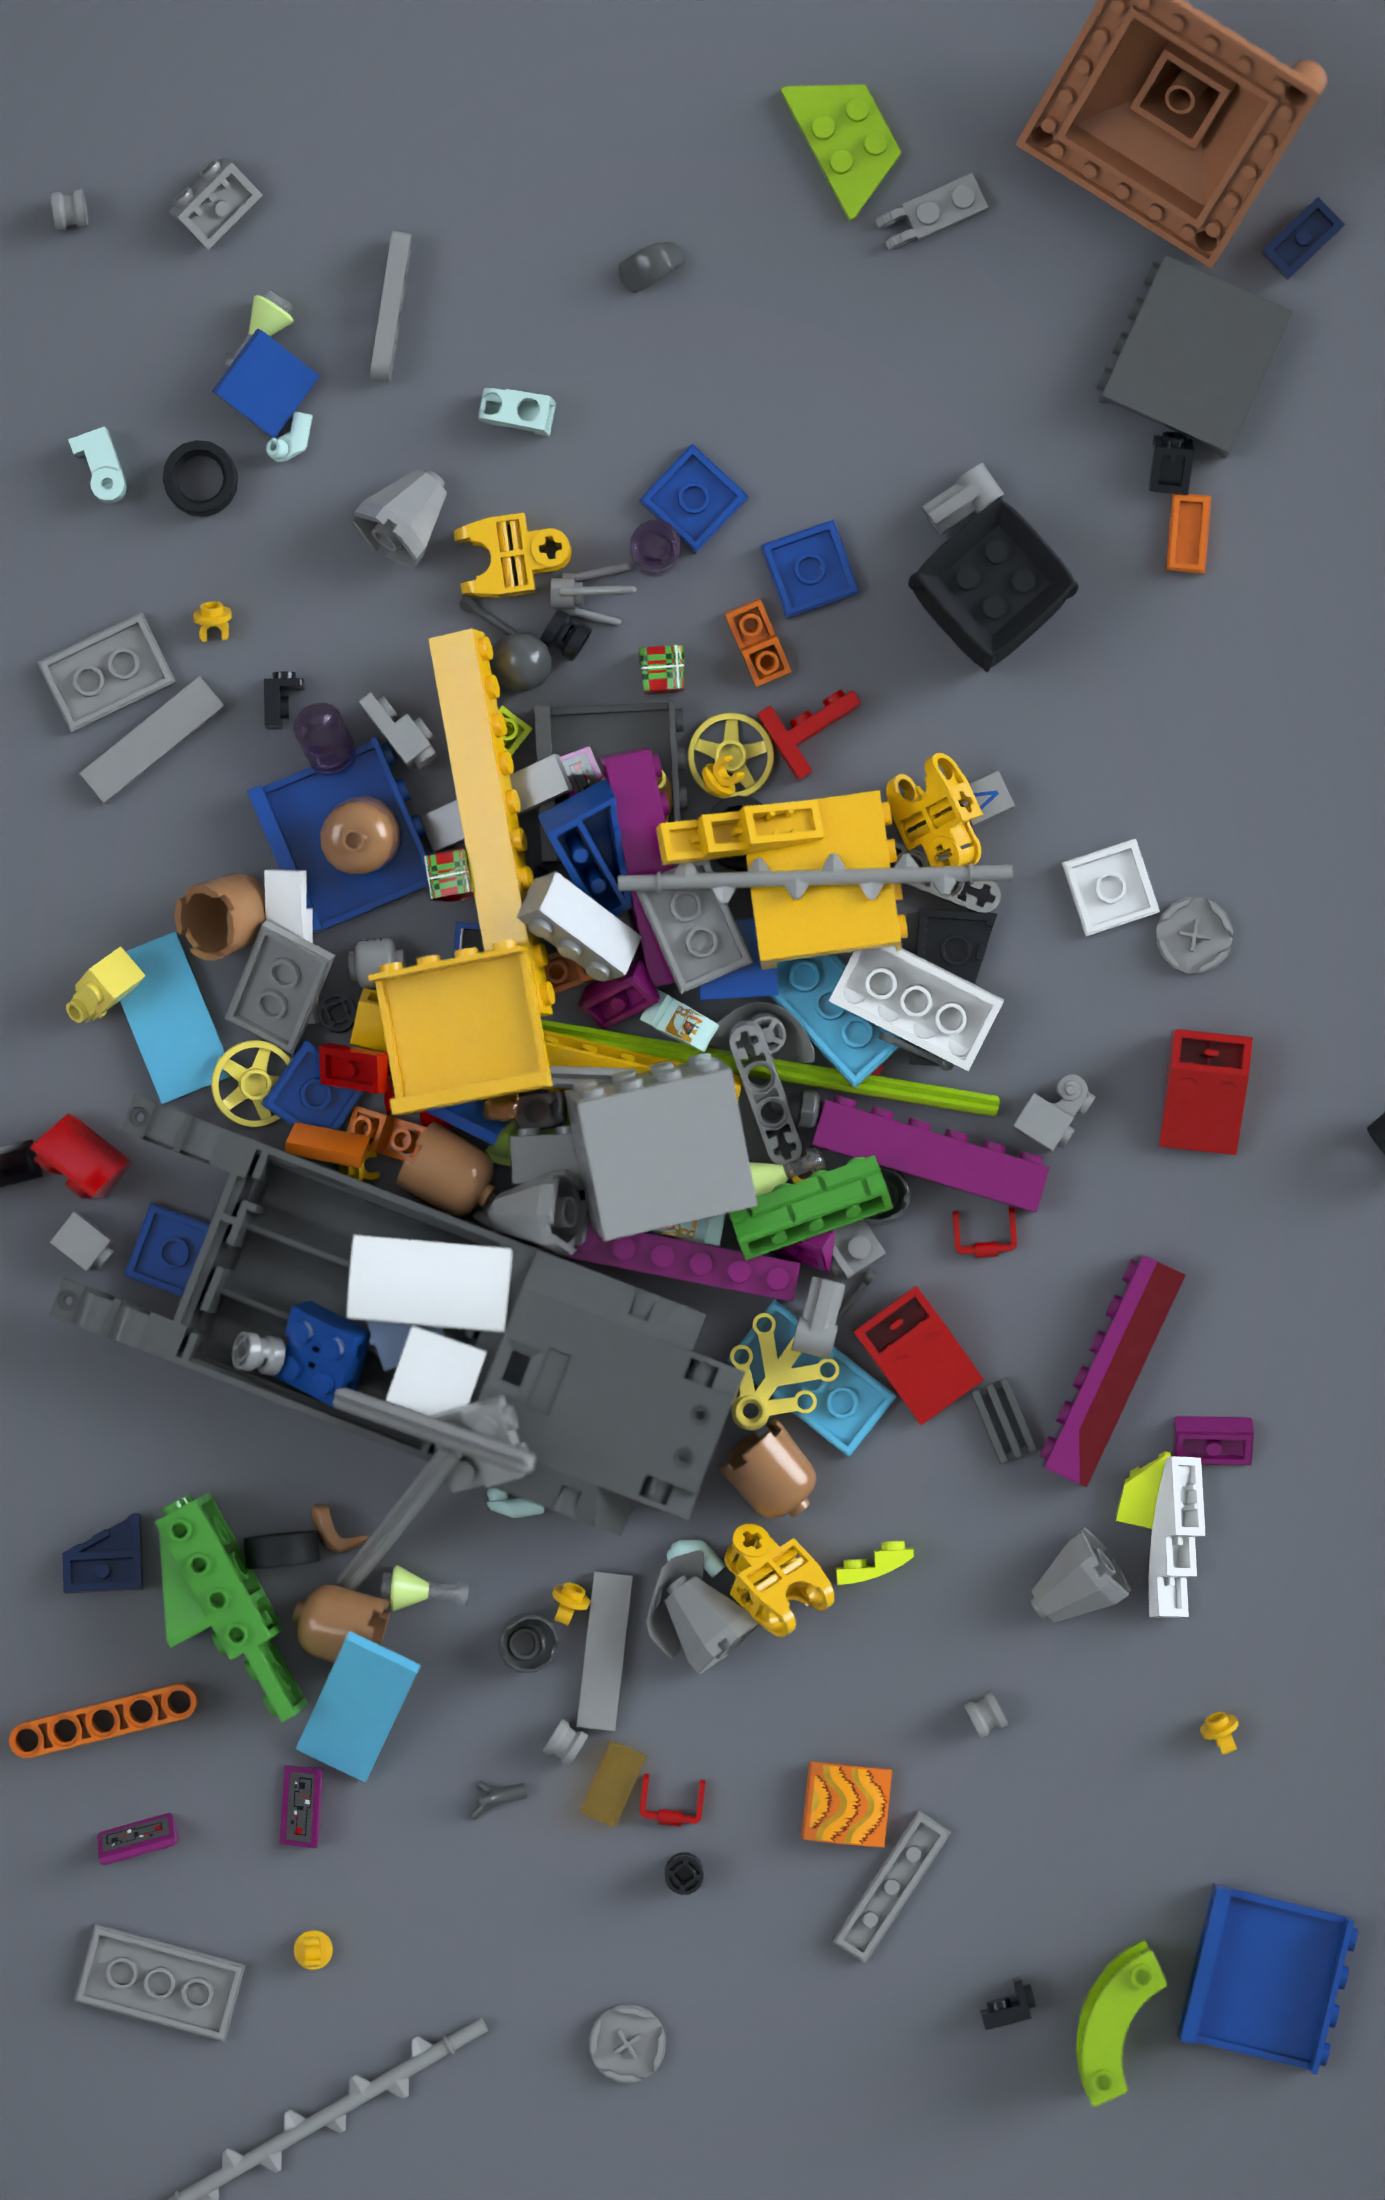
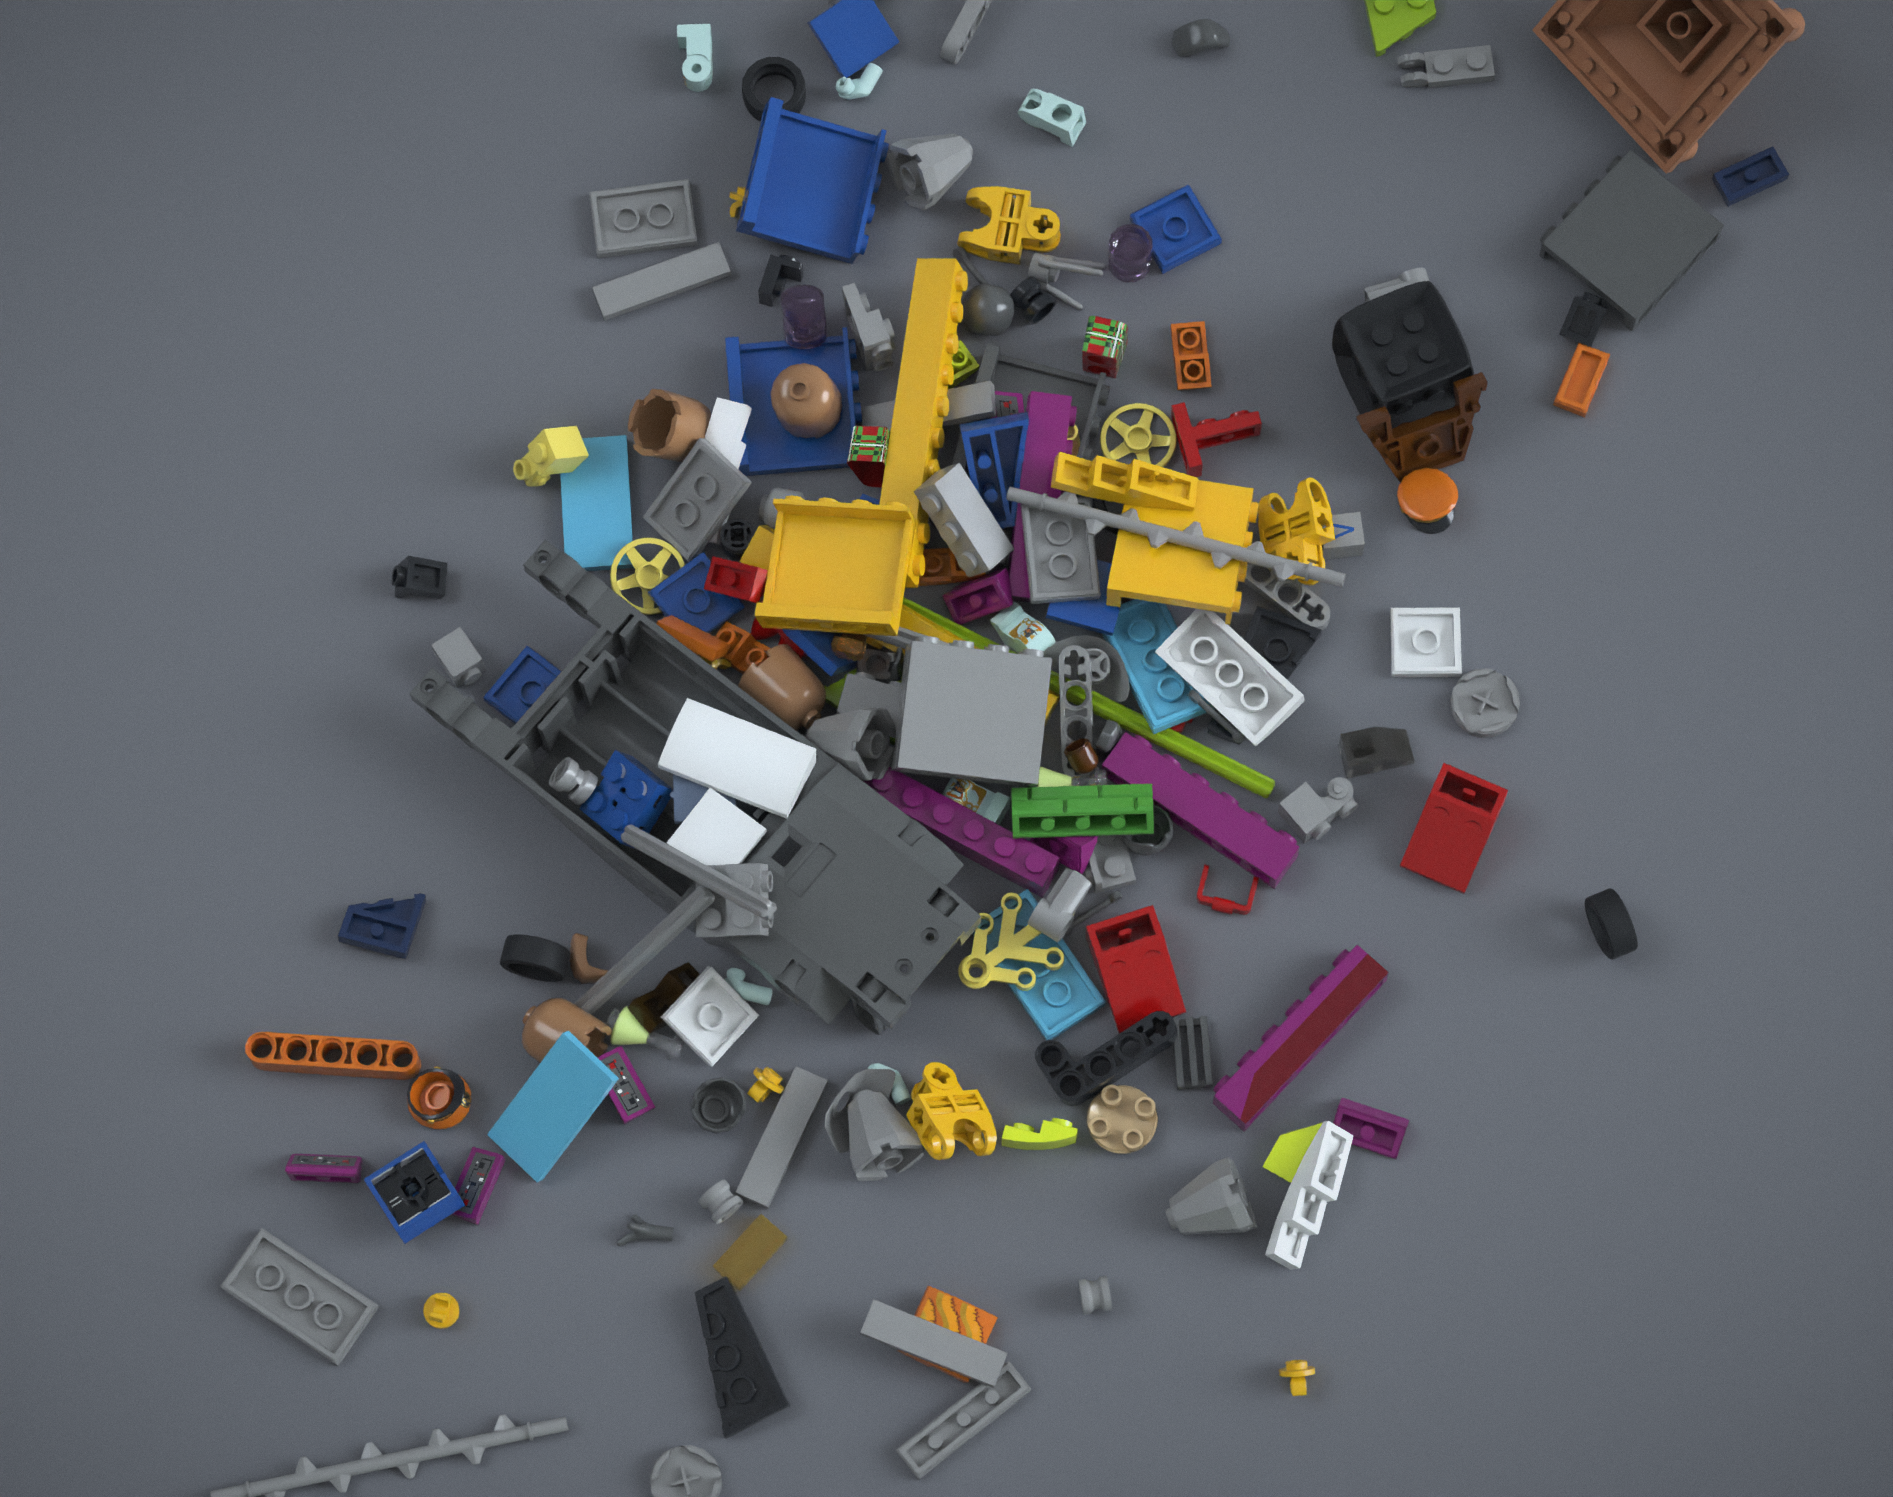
camera: 25 degrees right, 15 degrees down
red slope [30,1113,133,1200] -> none
bright green wedge [155,1492,309,1722] -> none
red piece [640,1773,706,1827] -> none
black wheel [665,1852,704,1895] -> none
yellow plate [702,755,745,798] -> none
medium nougat cylinder [717,1419,817,1519] -> none
blue tile [761,519,860,619] -> none
none -> piece [364,1141,465,1244]
none -> orange piece [407,1067,471,1129]
none -> slope [597,1046,655,1125]
none -> dark brown slope [627,962,700,1034]
none -> white tile [661,966,759,1067]
none -> black wing [695,1276,790,1439]
none -> blue panel [736,97,889,264]
none -> light grey tile [860,1299,1007,1388]
none -> black beam [1035,1011,1178,1106]
none -> reddish brown piece [1064,738,1098,774]
none -> tan dish [1087,1085,1158,1154]
none -> clear smoke slope [1338,727,1415,779]
none -> reddish brown wing [1356,372,1488,483]
none -> orange piece [1397,468,1458,534]

